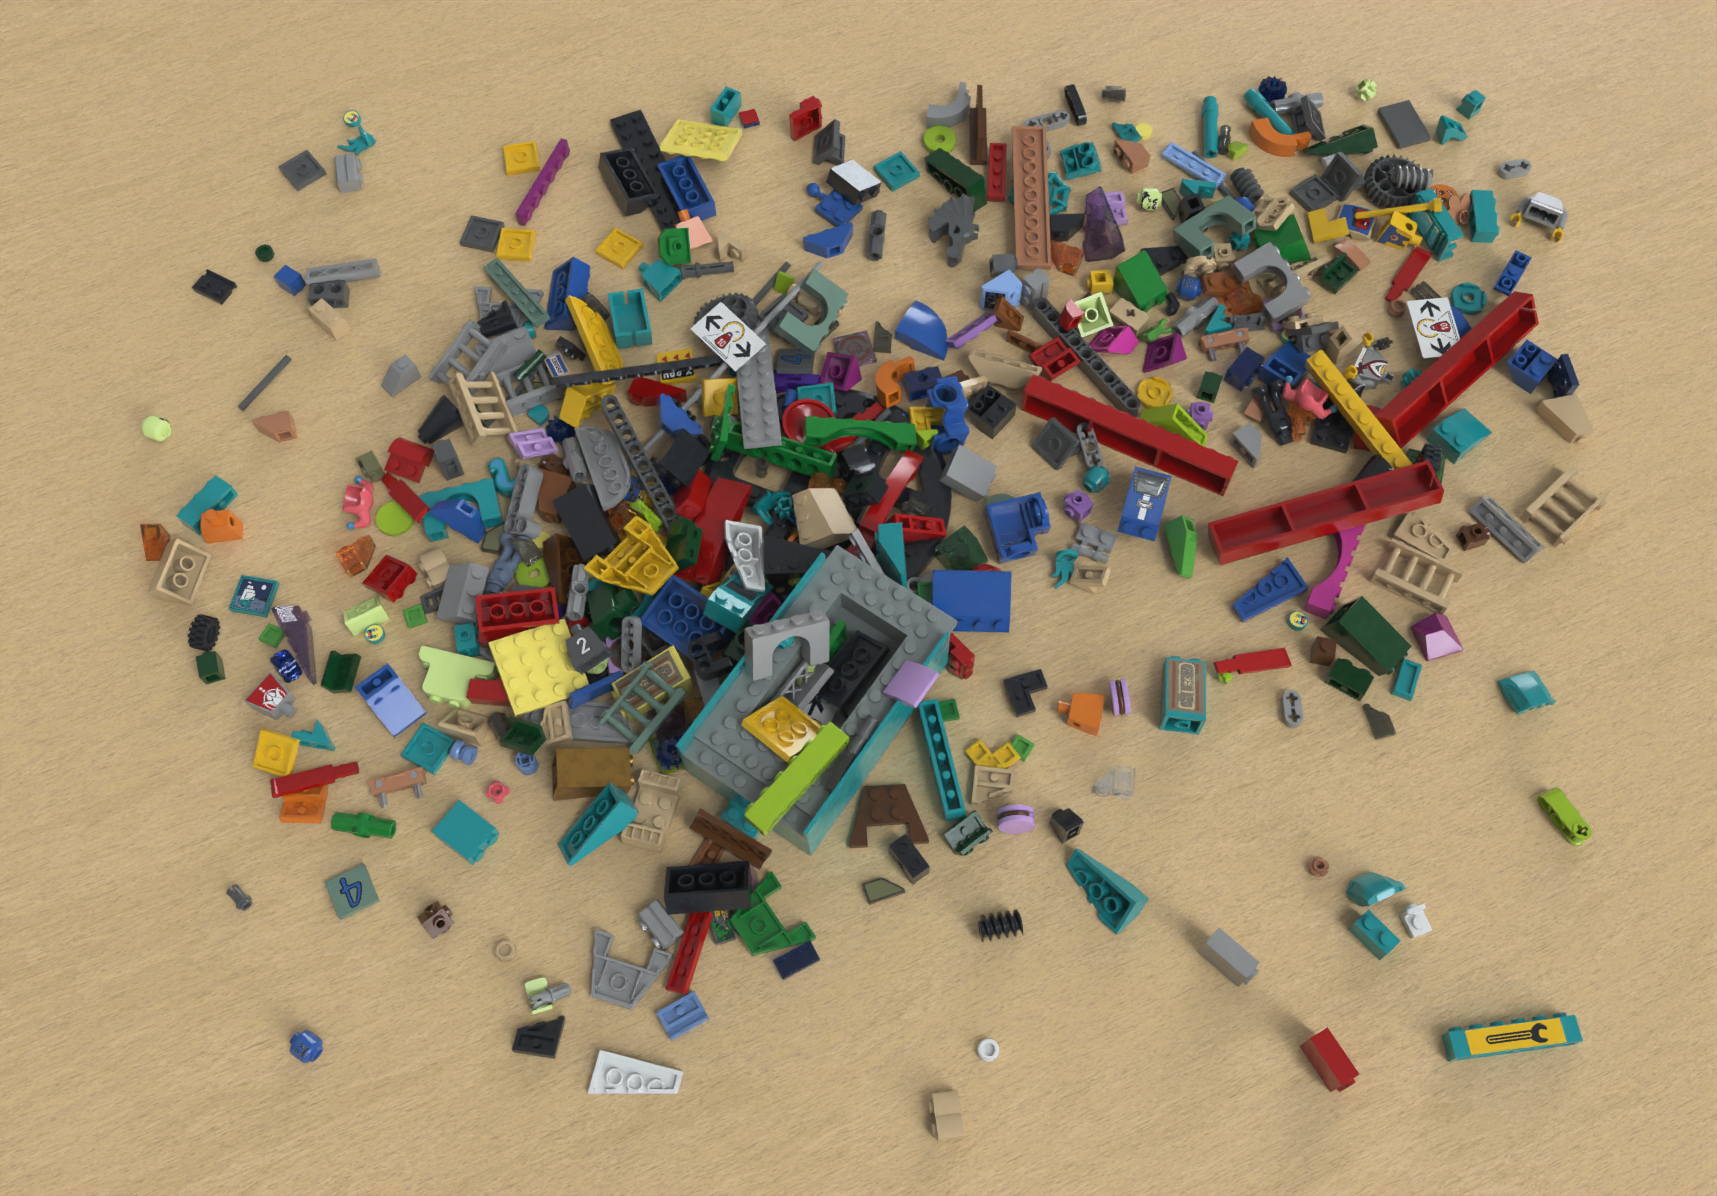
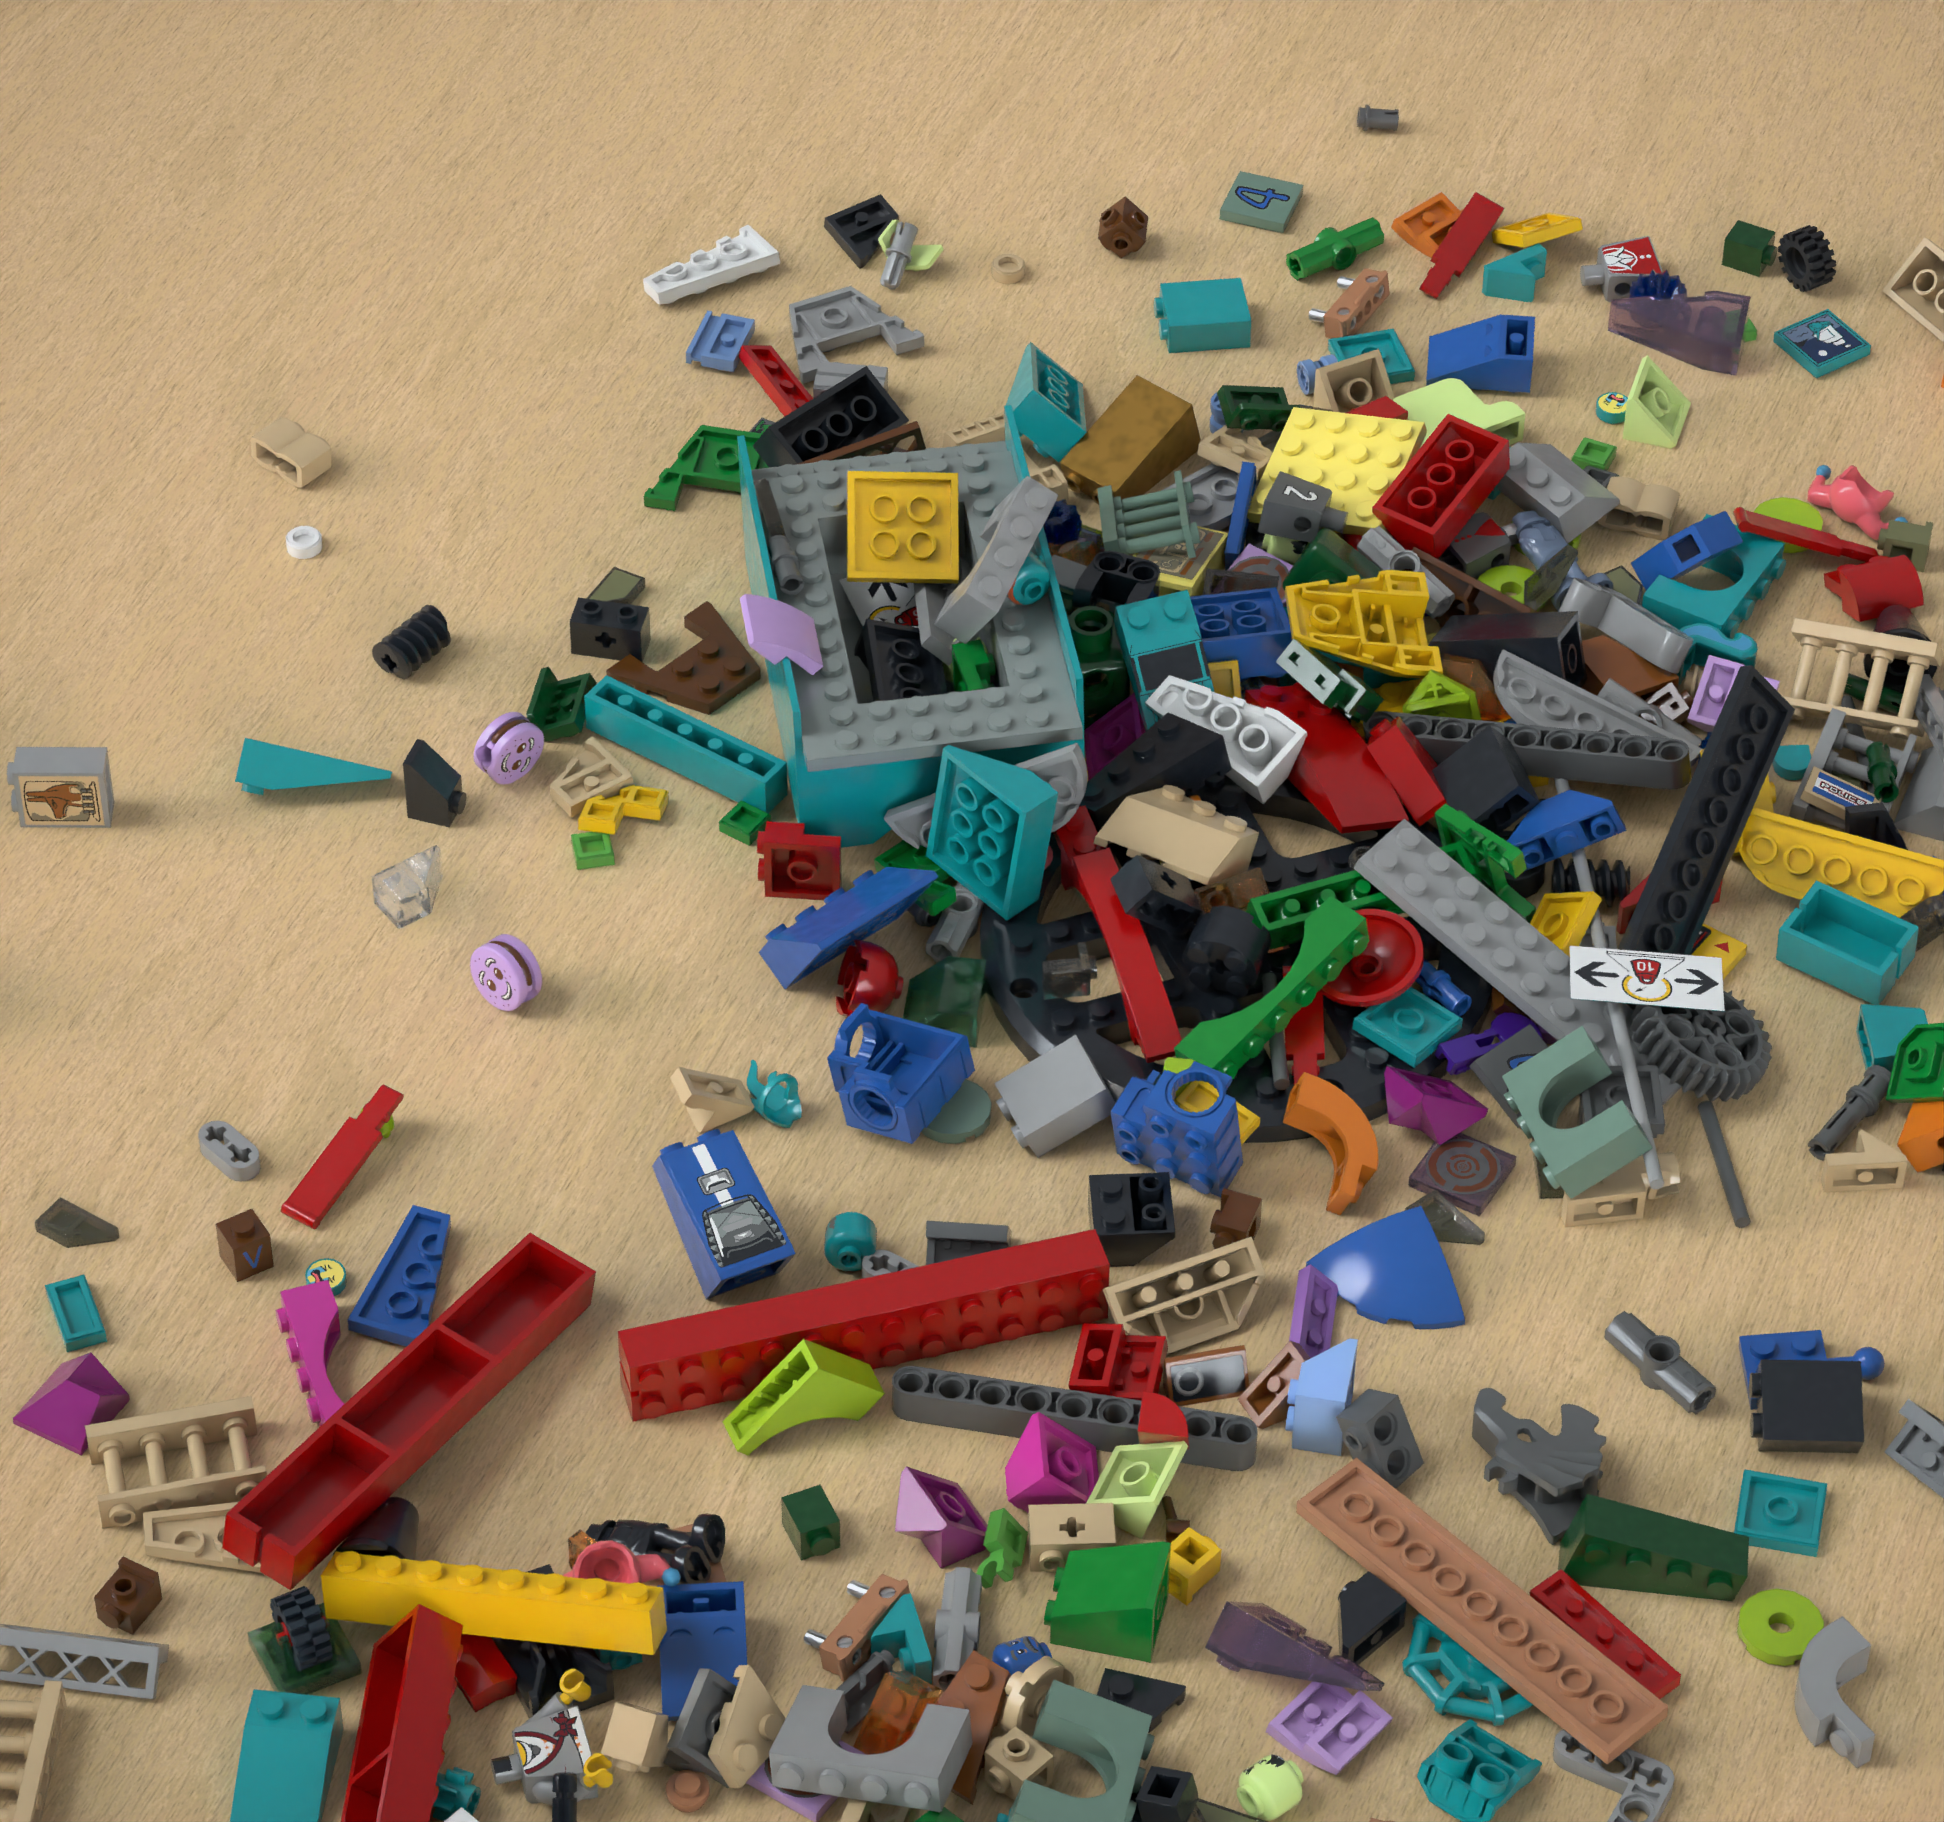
camera: 135 degrees right, 20 degrees down
blue head [289,1030,324,1063] -> none
dark green bracket [321,651,361,694] -> none
clear orange slope [335,535,376,578] -> none
red plate [362,555,418,603] -> none
dark grey brick [432,439,465,481] -> none
coral plate [485,781,510,804] -> none
light grey beam [621,616,642,673] -> none
lime brick [744,721,850,836] -> none
teal piece [751,490,791,525] -> none
clear blue tile [773,941,820,980] -> none
lime slope [774,271,795,296] -> none
teal gear [774,496,795,520] -> none
blue slope [803,222,853,259] -> none
red slope [884,513,947,543] -> none
clear blue brick [903,366,942,402] -> none
tan wing [960,375,988,401] -> none
reddish brown fence [969,85,987,165] -> none
black plate [1003,669,1048,717] -> none
light grey brick [1020,268,1050,310] -> none
clear orange slope [1050,240,1084,277] -> none
orange torso [1057,693,1105,736] -> none
medium lavender brick [1063,489,1094,523] -> none
light grey plate [1071,523,1117,563] -> none
yellow tile [1136,377,1173,409] -> none
slope [1159,656,1206,735] -> none
bright green slope [1164,515,1197,579] -> none
black arm [1165,292,1180,316] -> none
medium lavender brick [1186,402,1213,430] -> none
clear blue brick [1224,347,1265,392] -> none
light grey slope [1229,422,1262,468] -> none
nougat plate [1308,857,1329,877] -> none
dark green slope [1321,596,1412,676] -> none
dark green brick [1325,657,1374,701] -> none

